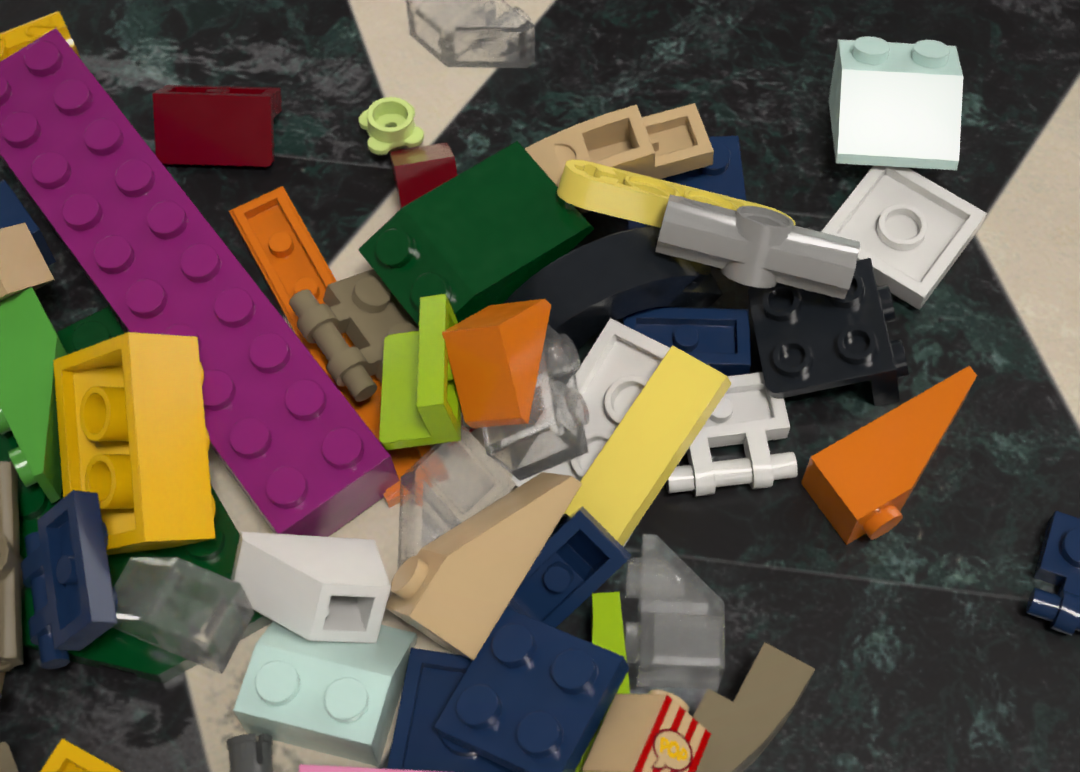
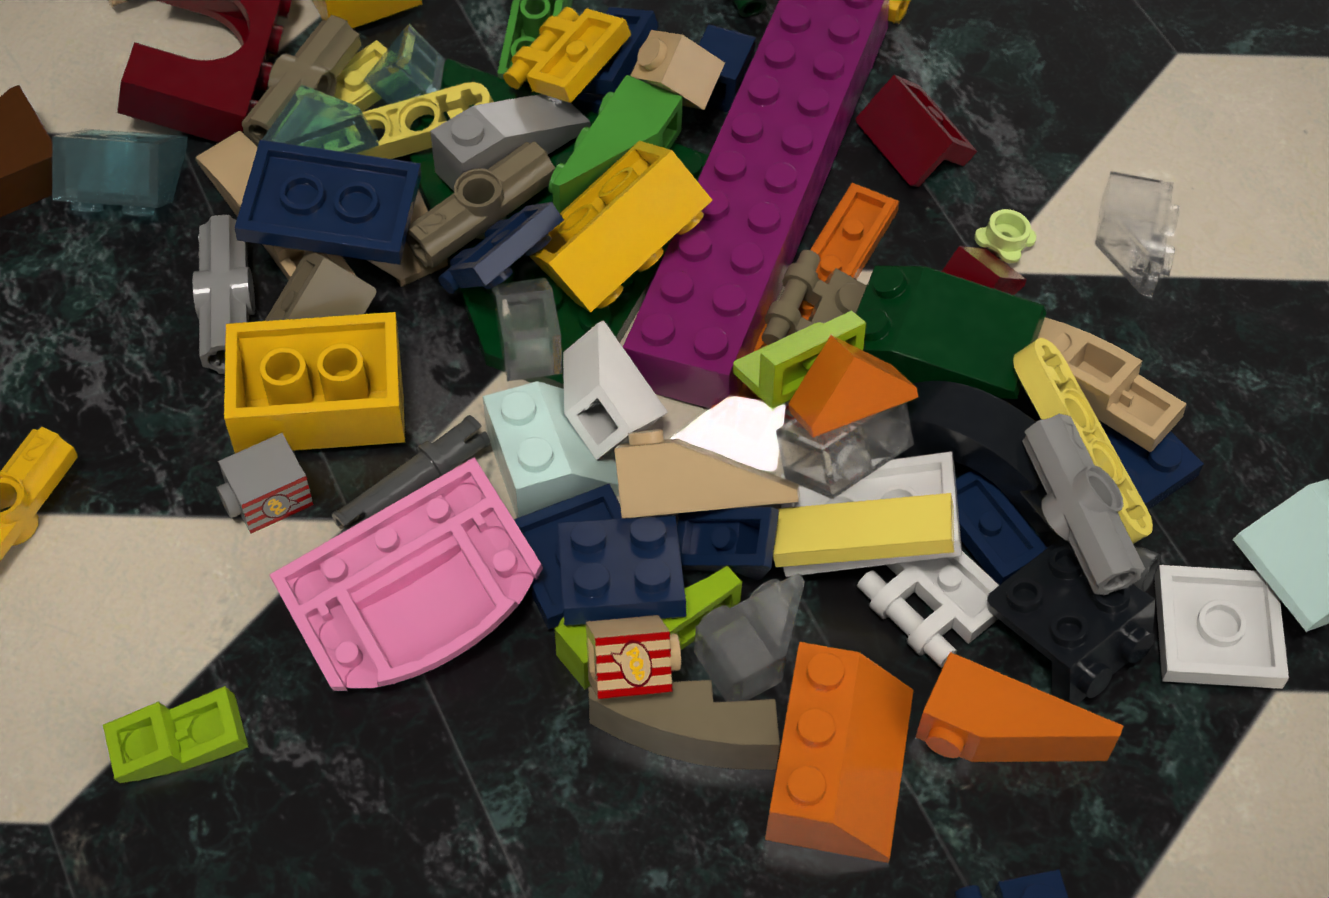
camera: 55 degrees right, 5 degrees down
none -> orange slope [765,642,914,863]

